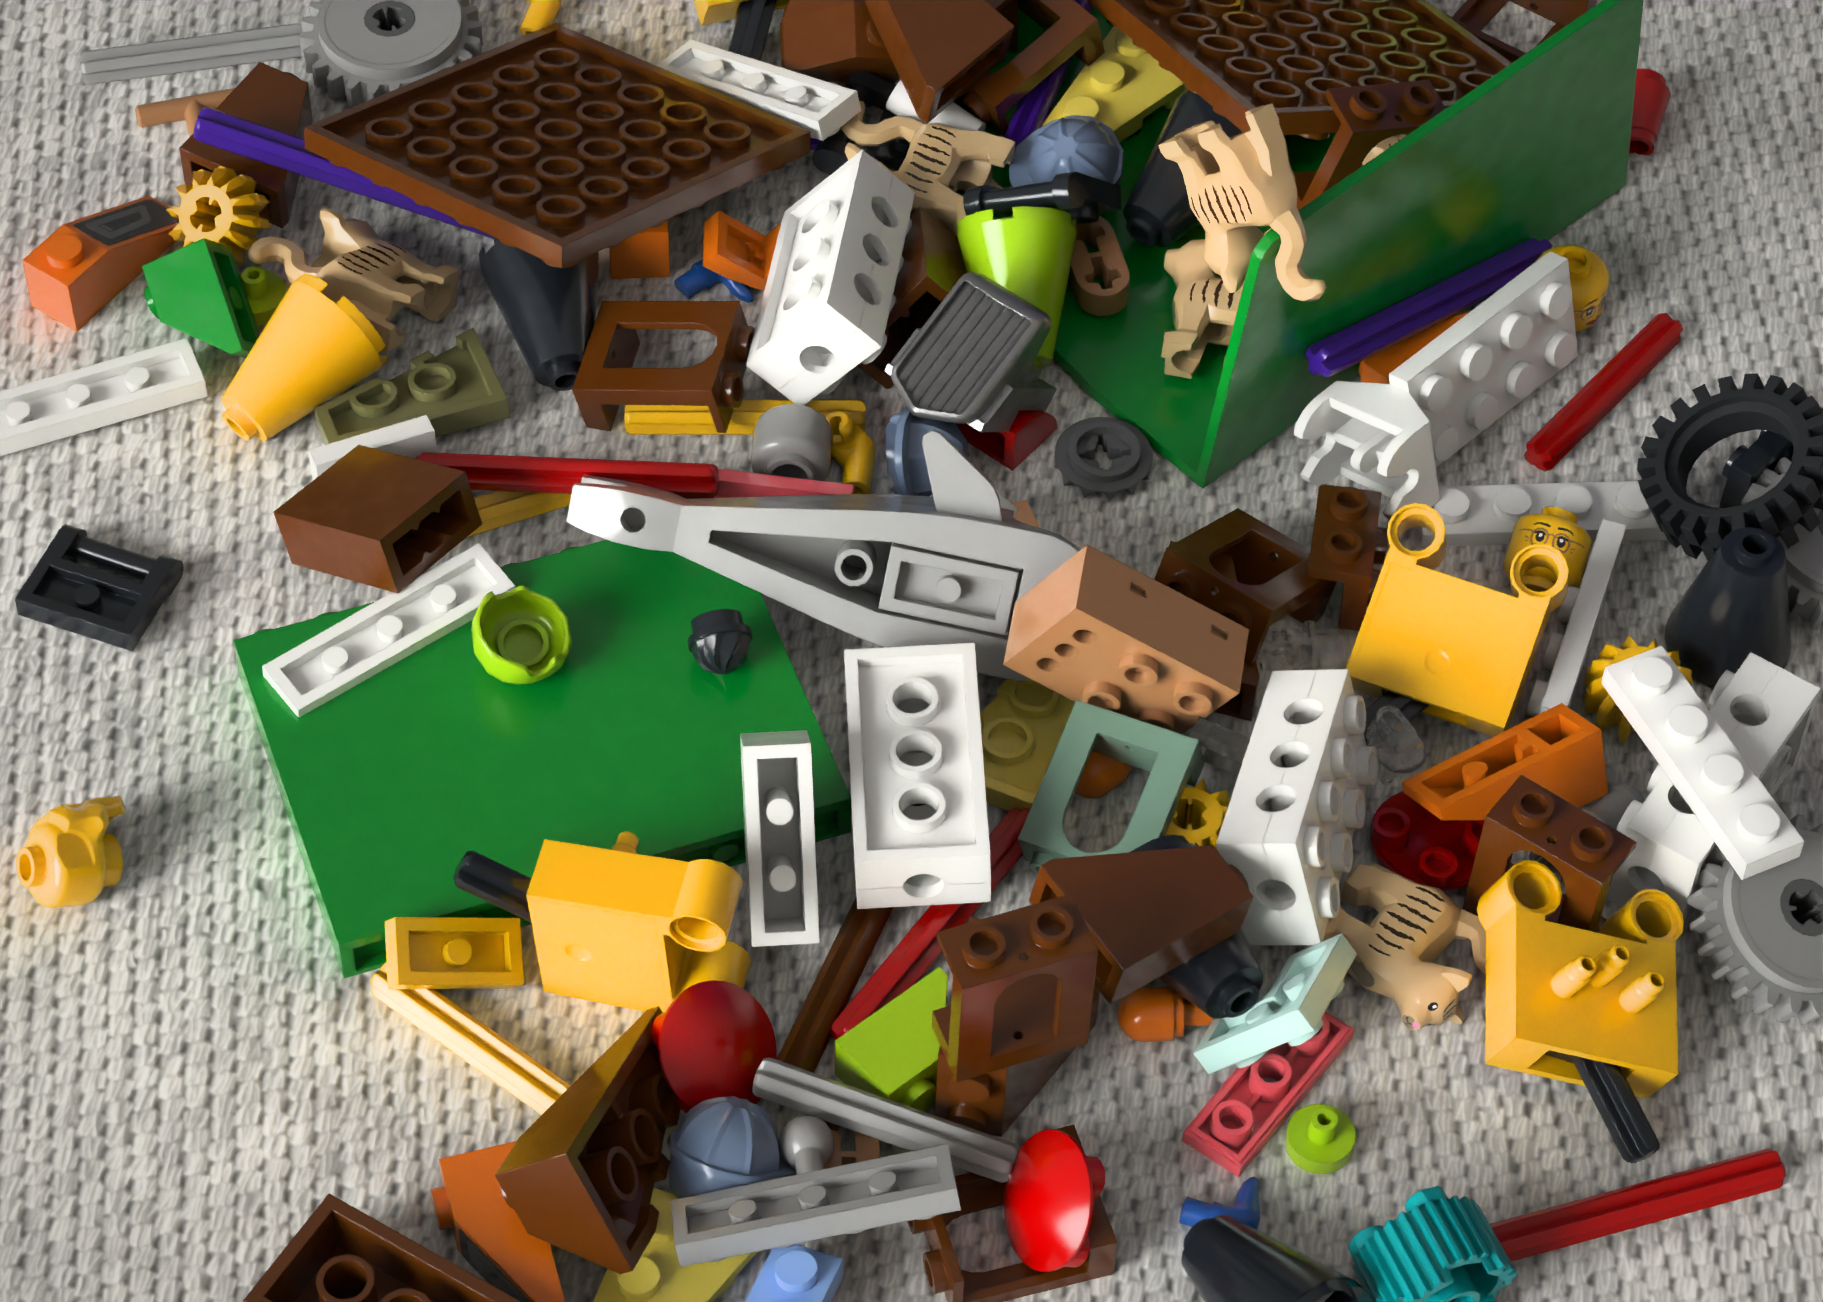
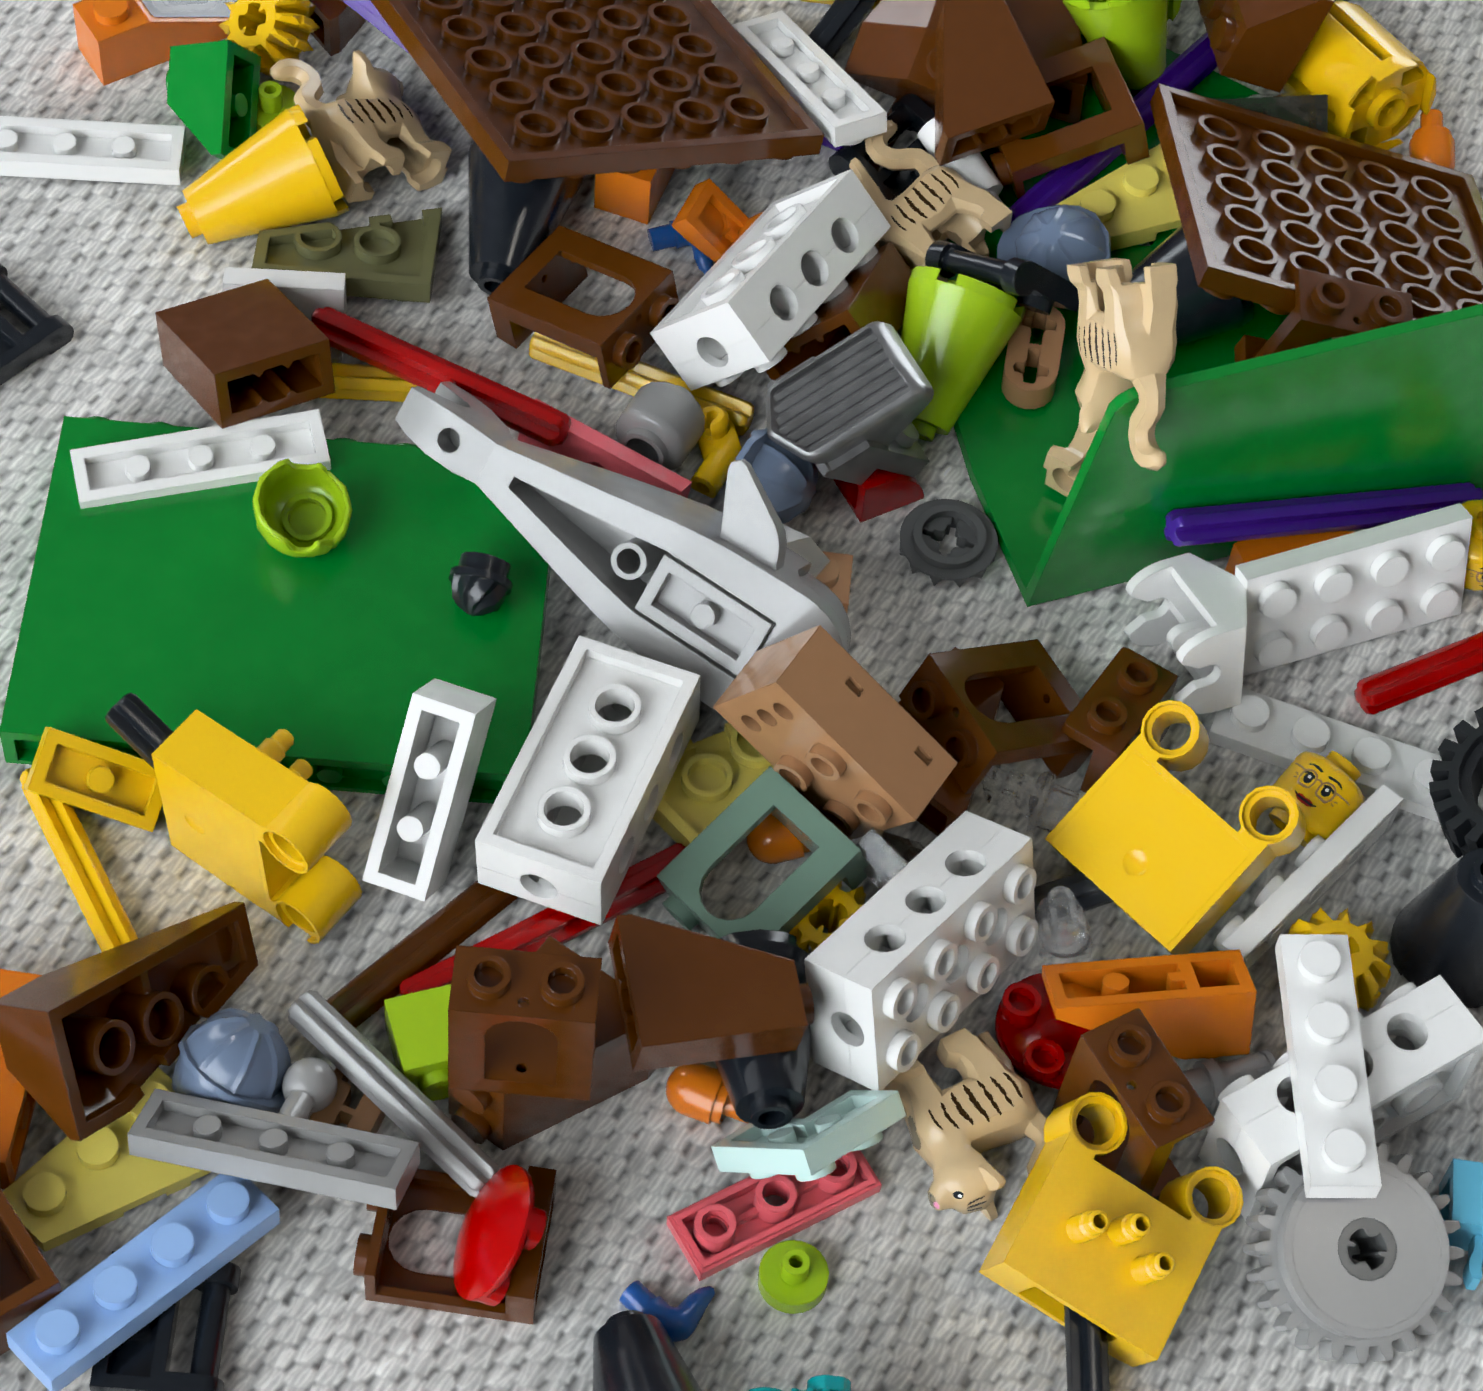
camera: 20 degrees right, 5 degrees up
red dish [651,980,777,1114] -> none

